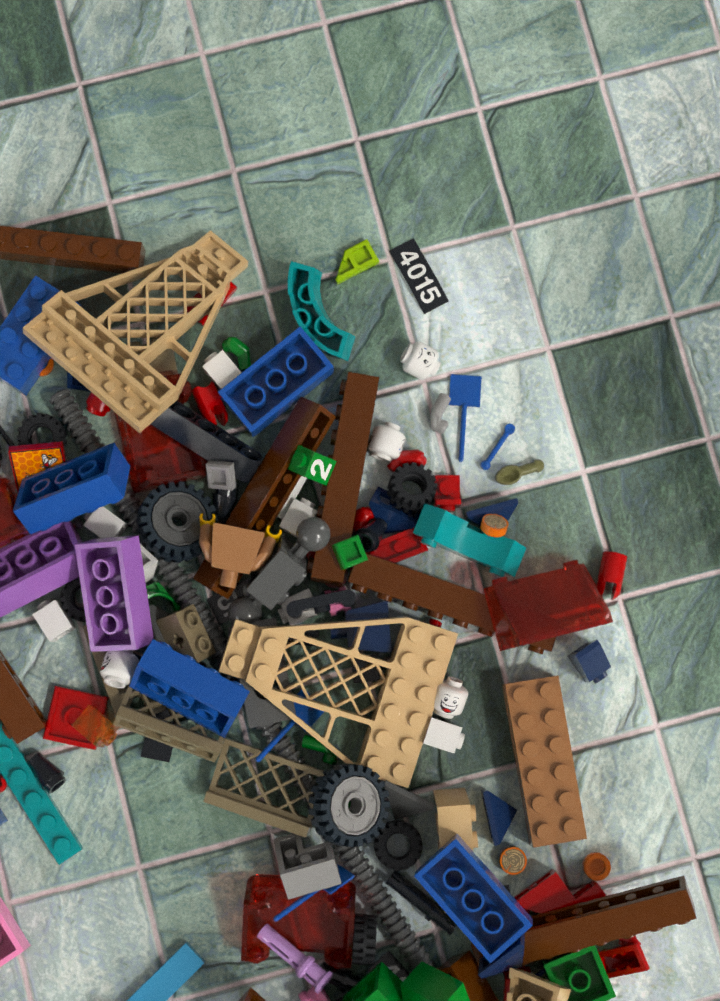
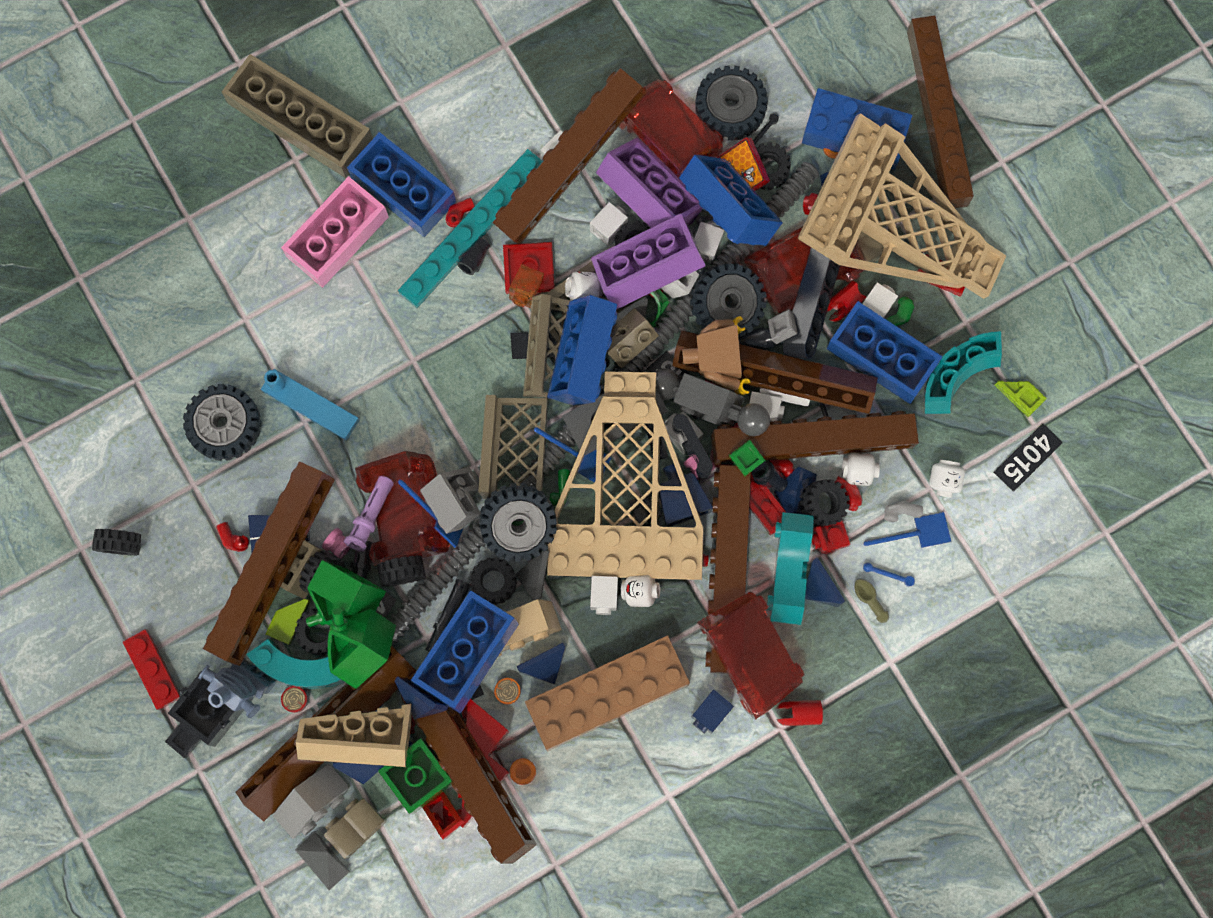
camera: 80 degrees right, 5 degrees down
green brick [288,445,337,485] -> none
tile [480,514,508,537] -> none

